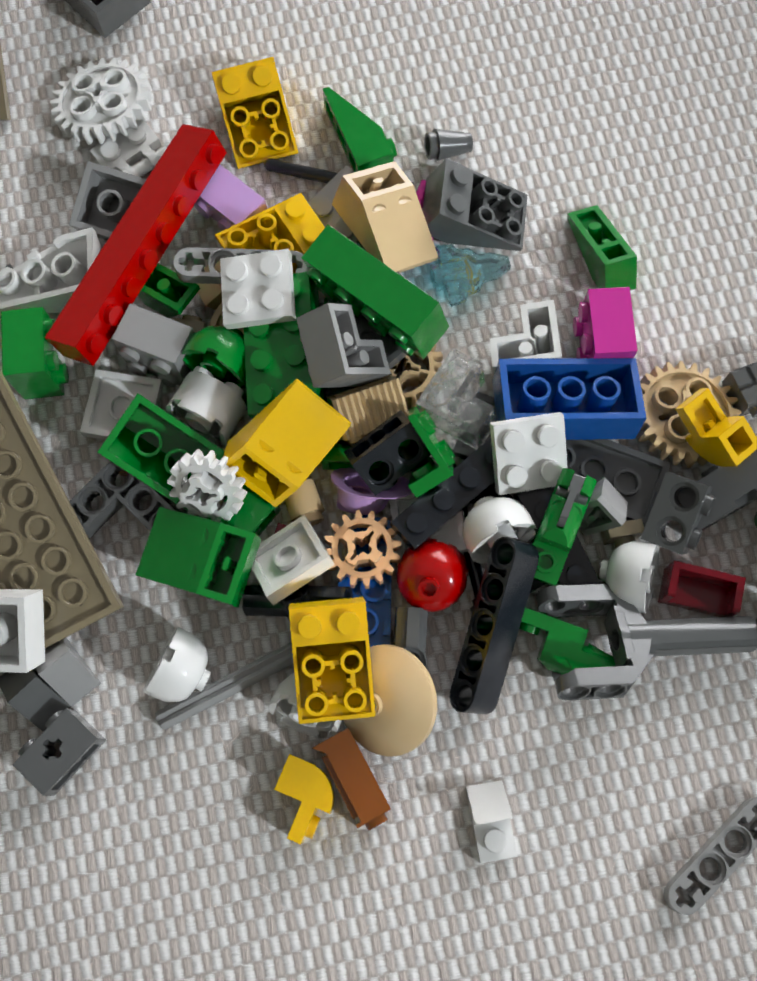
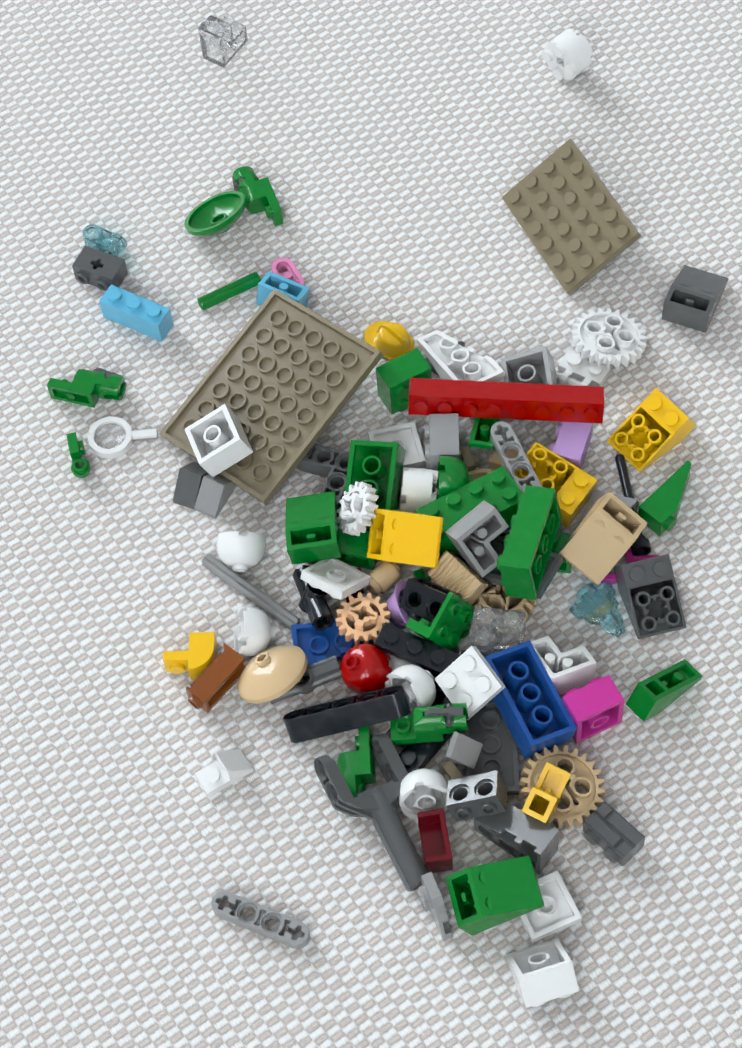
camera: 70 degrees right, 15 degrees down
dark grey brick [13,708,106,796] -> none
white plate [220,249,296,330] -> none
yellow slope [289,597,376,724] -> none
dark grey cone [424,129,473,161] -> none

